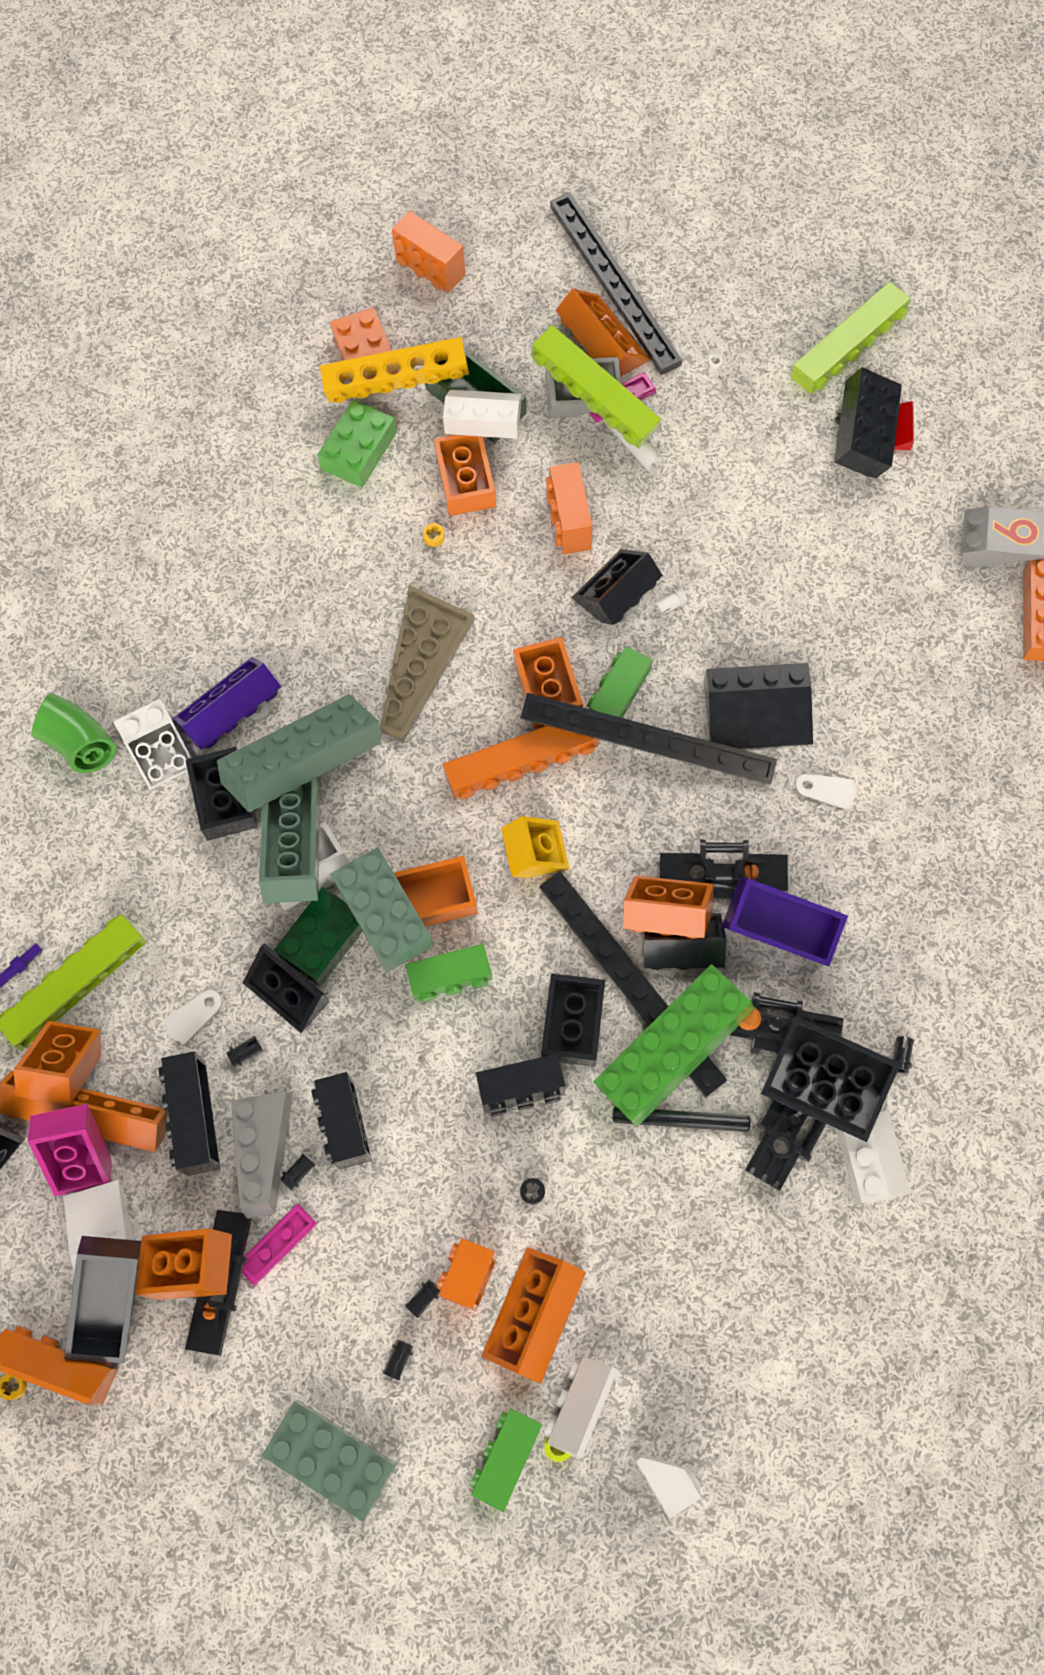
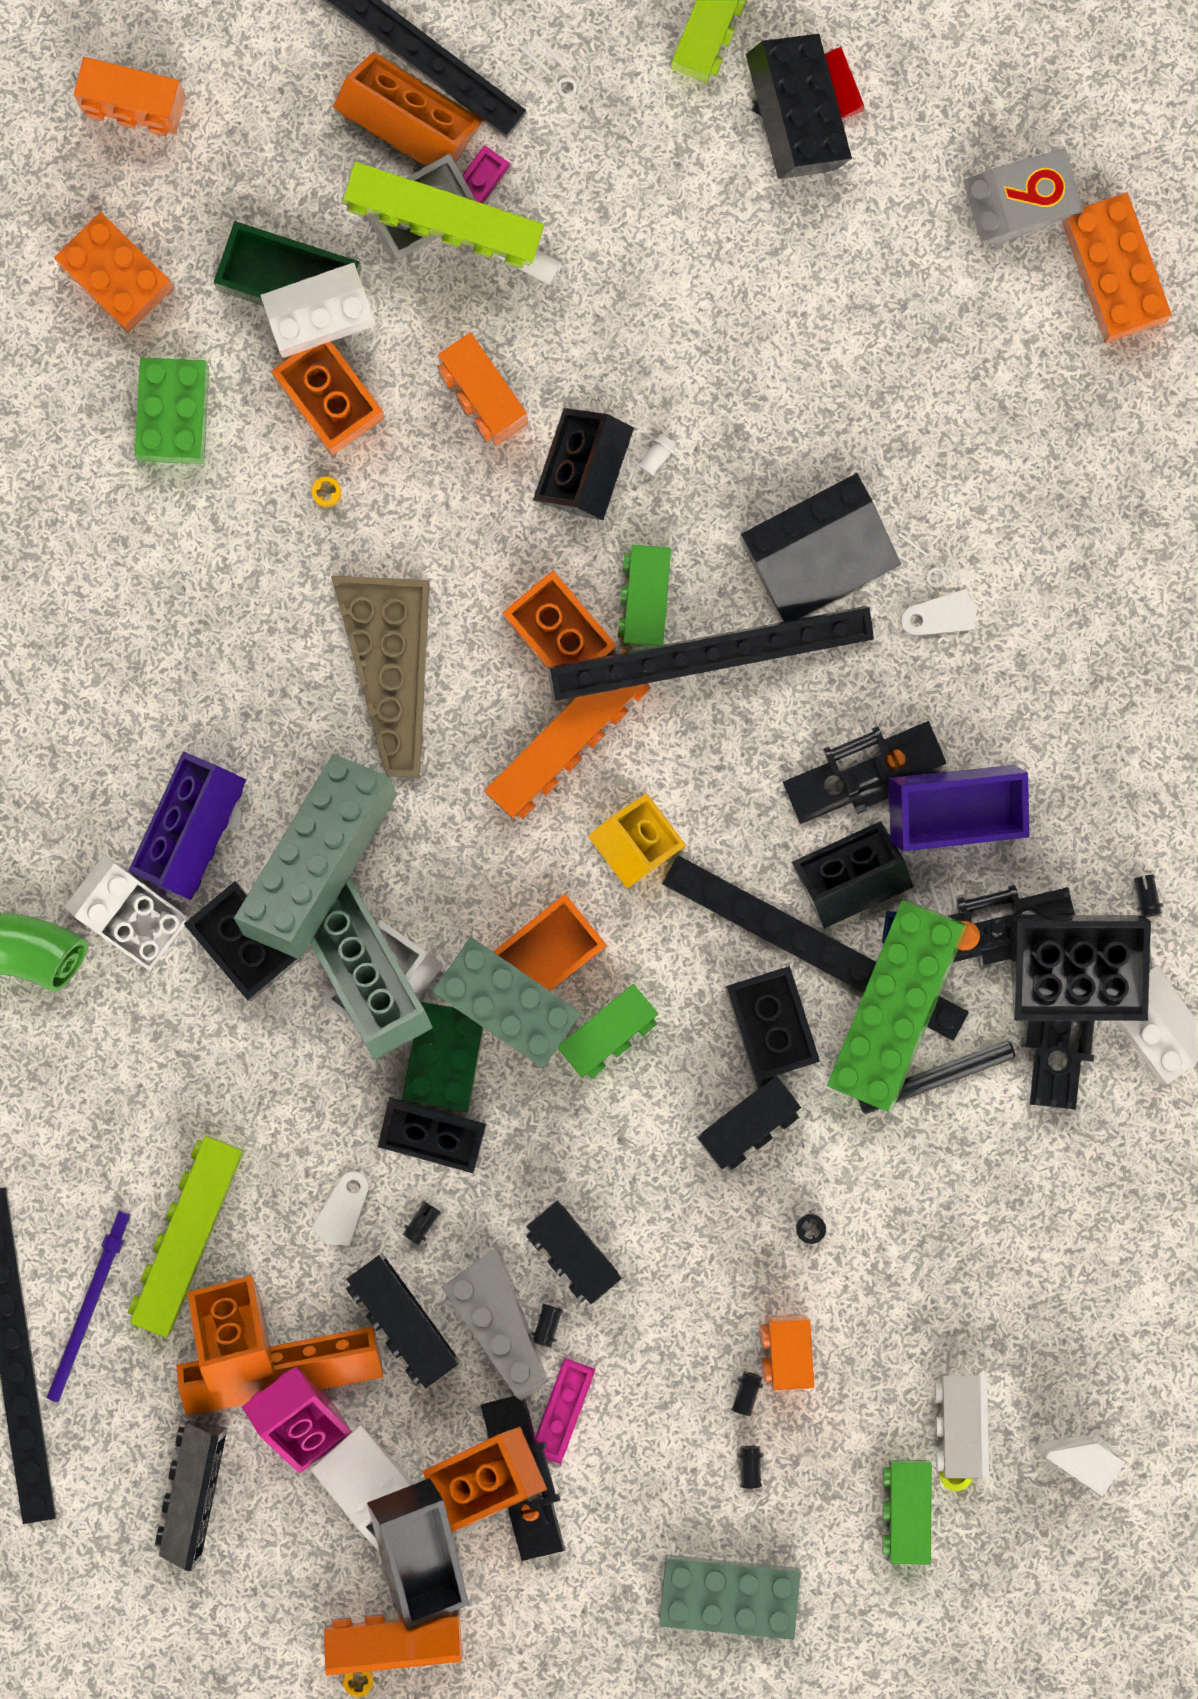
camera: 30 degrees left, 15 degrees up
yellow brick [319,337,469,403] -> none
orange slope [481,1247,586,1384] -> none
orange brick [623,875,714,939] -> none

